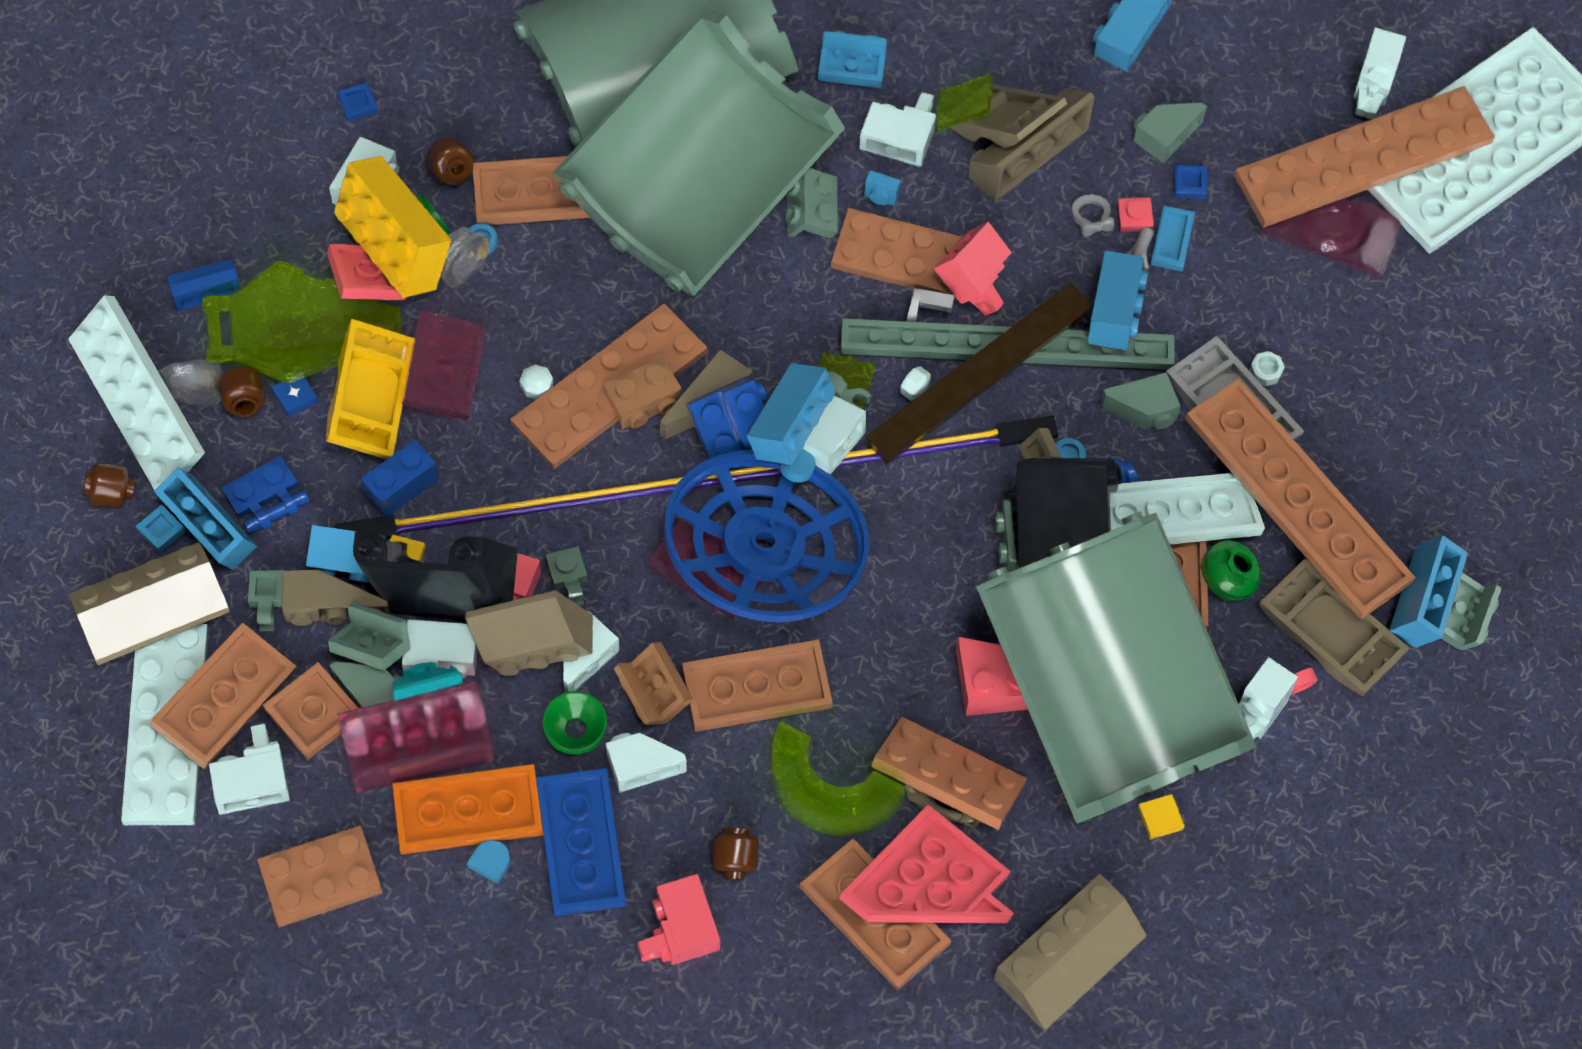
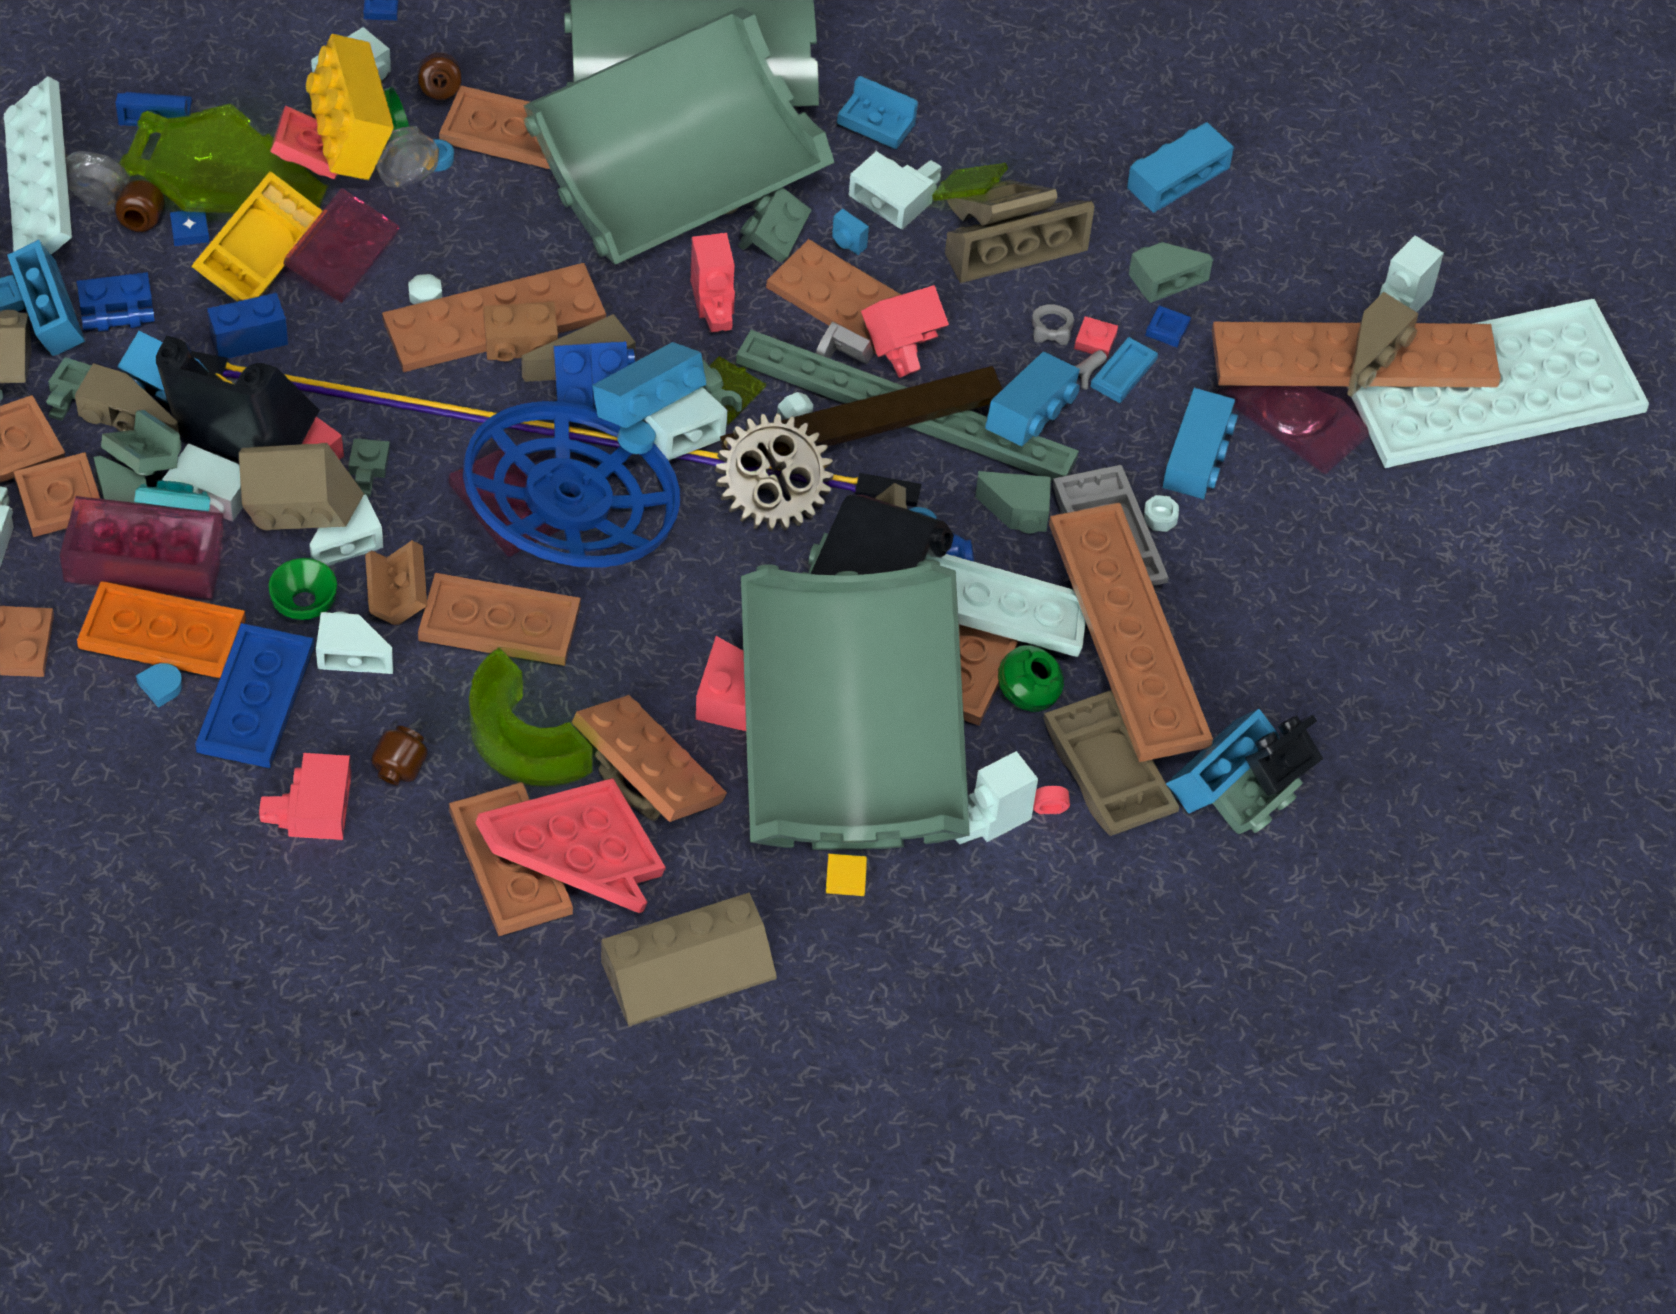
camera: 20 degrees right, 10 degrees down
none -> coral hinge [691,233,735,332]
none -> gear [715,413,834,531]
none -> dark azure brick [1162,388,1238,499]
none -> black bracket [1244,715,1323,796]
none -> dark tan slope [1347,292,1418,397]

